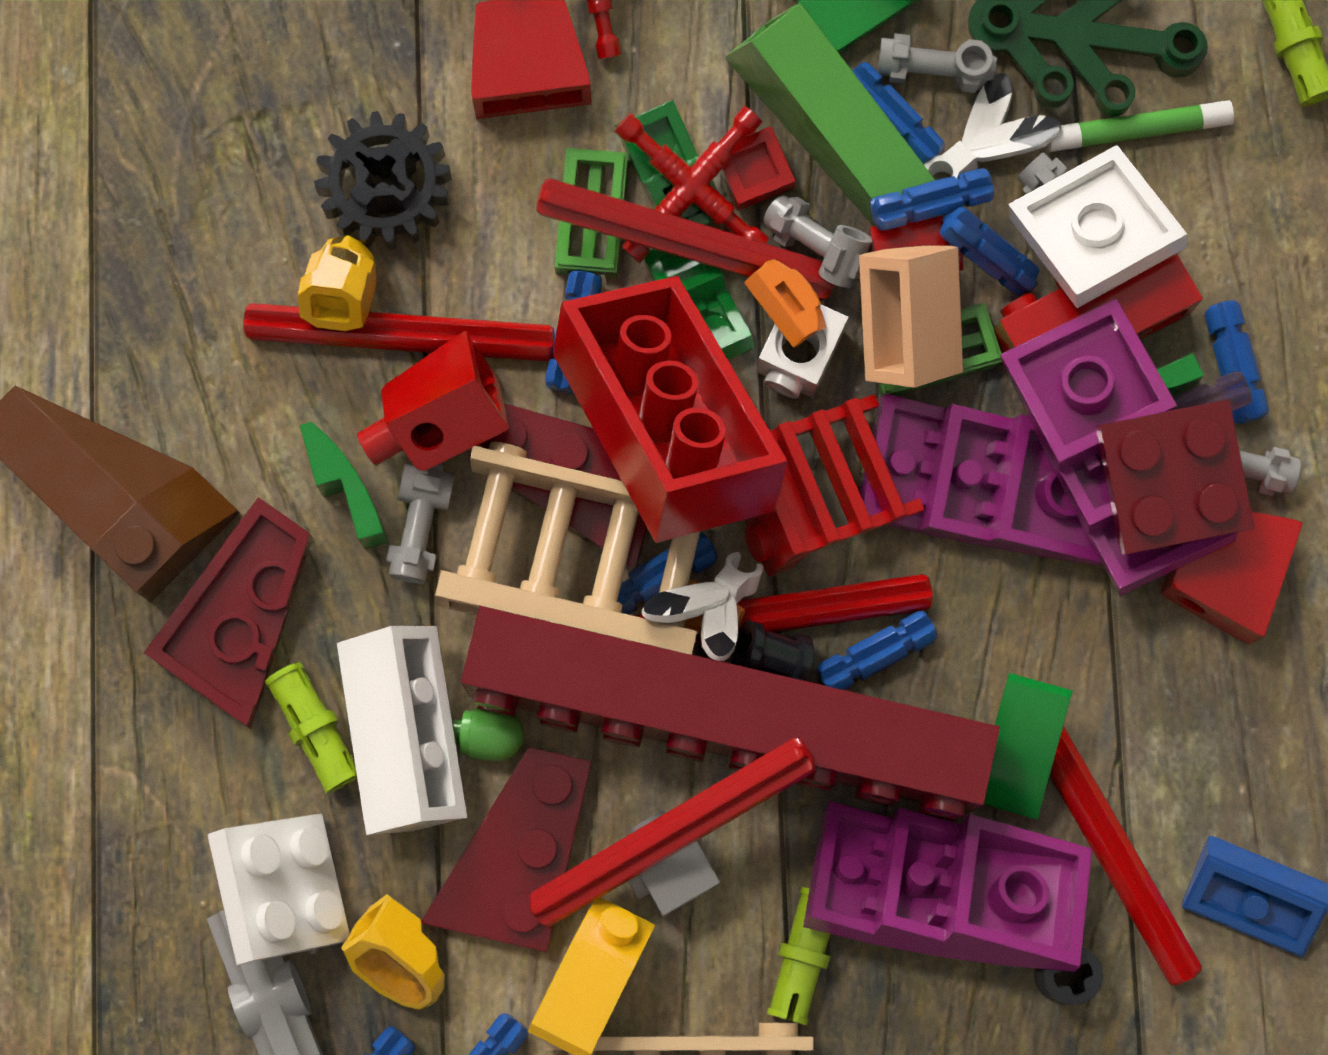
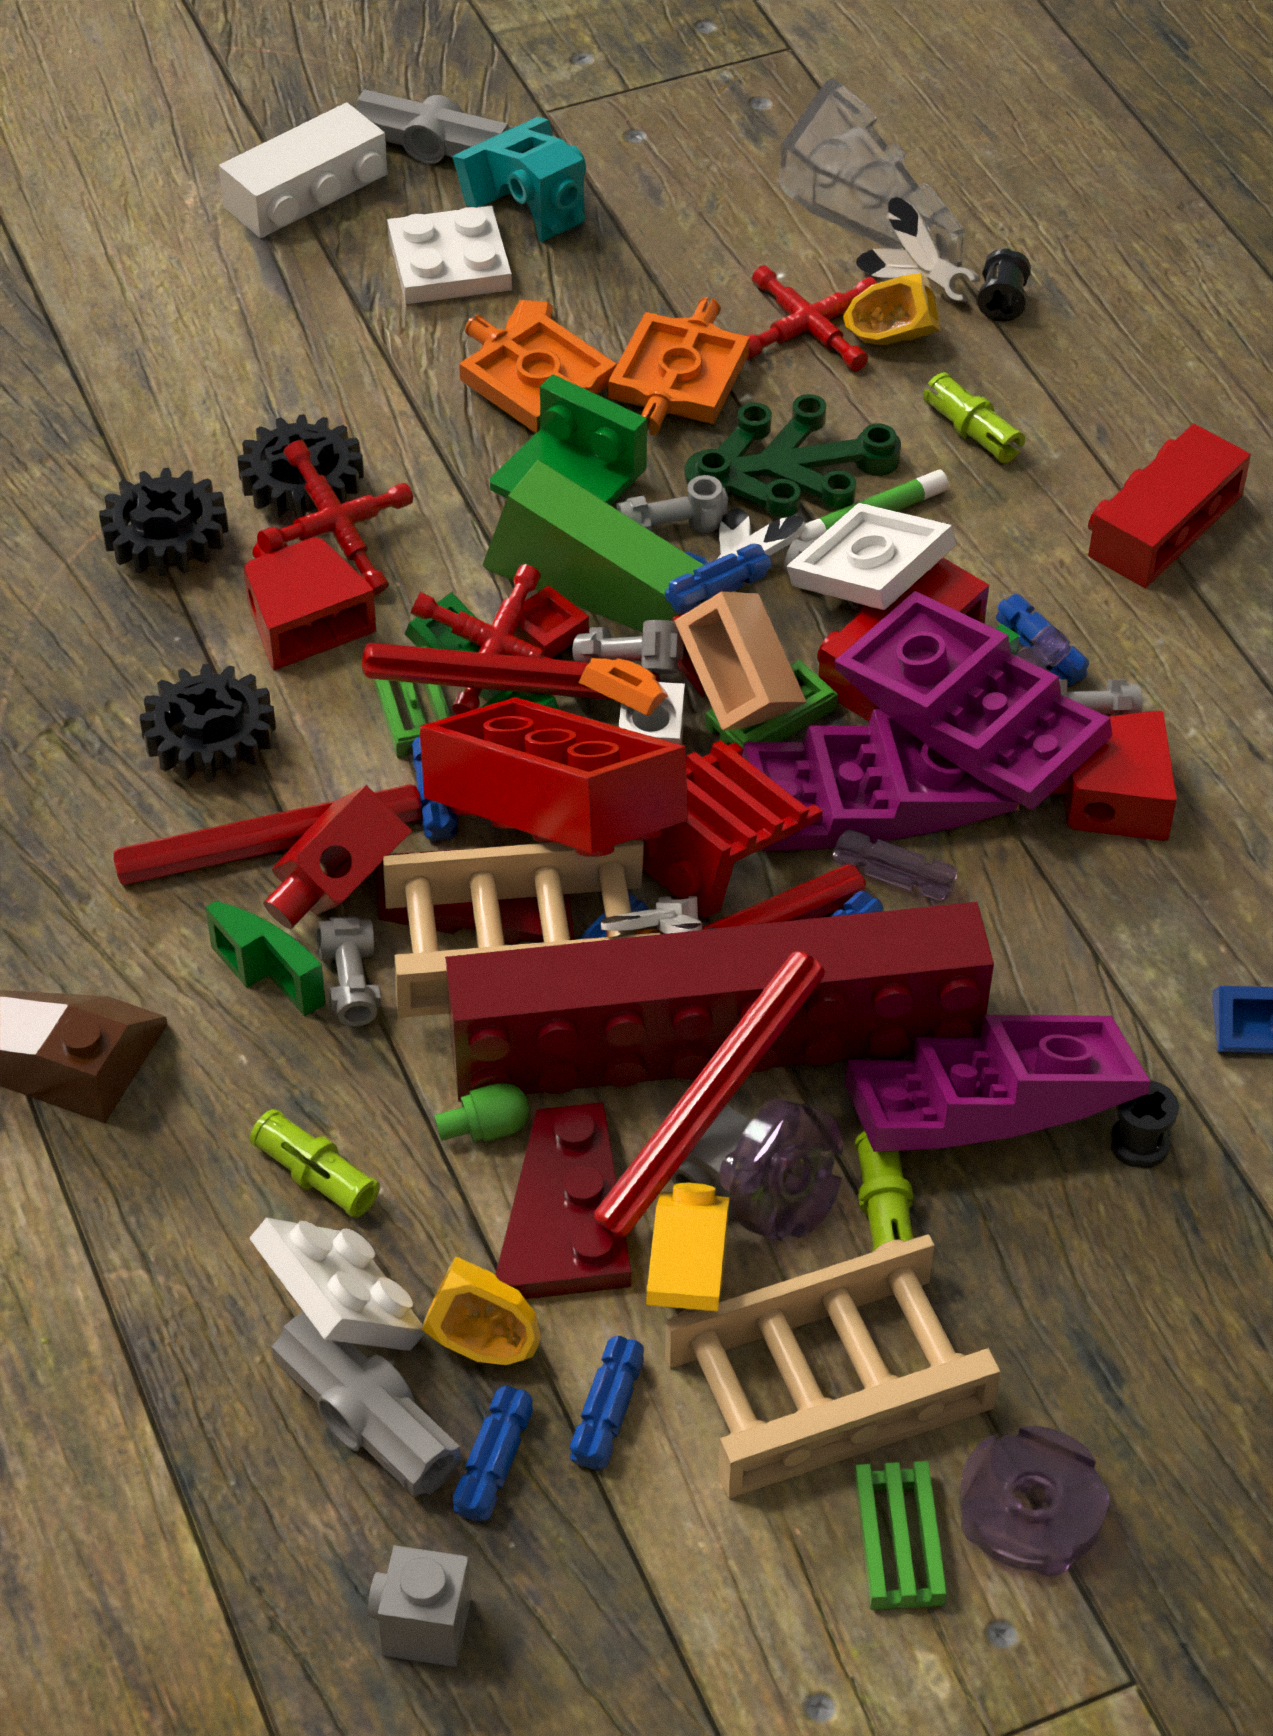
camera: 20 degrees left, 30 degrees down
dark red wing [144,497,313,729] -> none
yellow rock [298,236,376,331] -> none
white brick [337,626,467,835] -> none
blue axle [939,207,1040,296] -> none
green slope [984,673,1073,820] -> none
red axle [1050,727,1202,986] -> none
dark red plate [1095,399,1255,555] -> none
none -> plate [719,1098,844,1241]
none -> axle [833,829,957,901]

